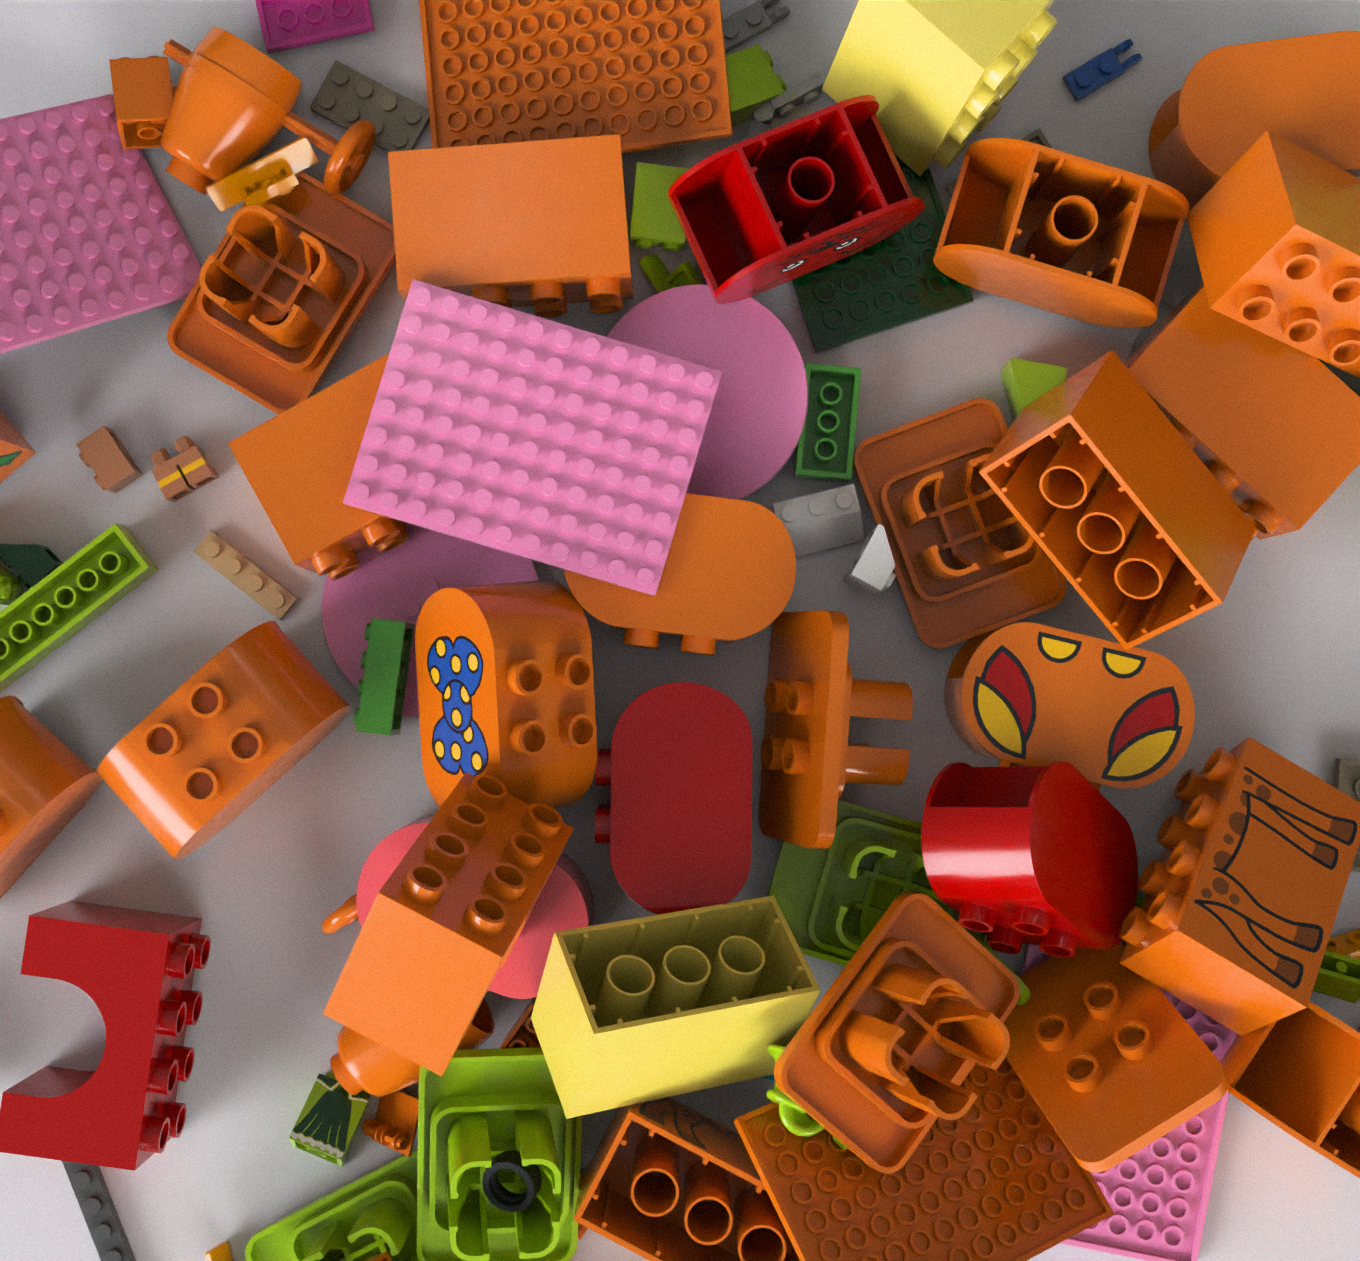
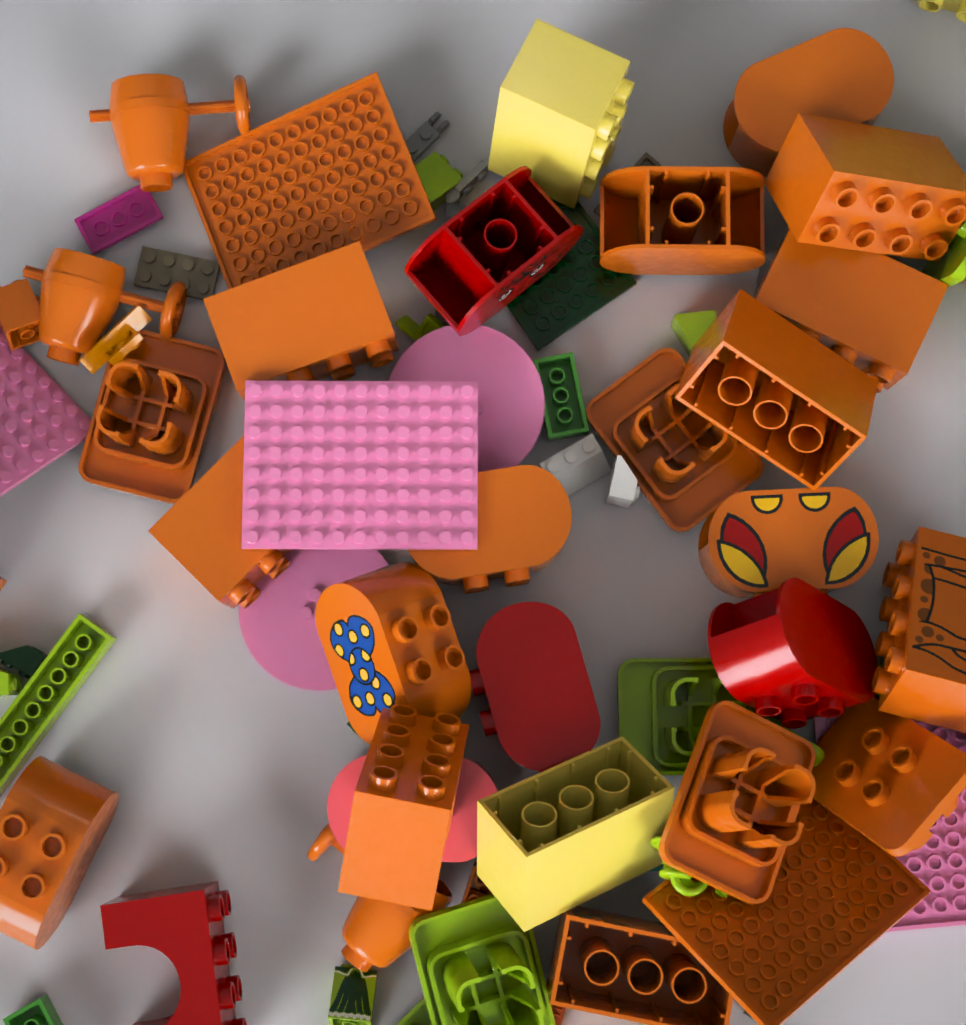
camera: 15 degrees left, 5 degrees down
nougat brick [76,426,143,493] -> none
orange brick [97,621,351,860] -> none
nougat hips [151,436,219,502] -> none
tan plate [193,530,299,620] -> none
bright green brick [353,618,415,736] -> none
orange hinge [361,1090,418,1157] -> none
black tyre [482,1150,542,1212] -> none
lime slope [630,162,689,252] -> none
orange piece [759,610,913,849] -> none
blue hinge [1062,39,1142,102] -> none

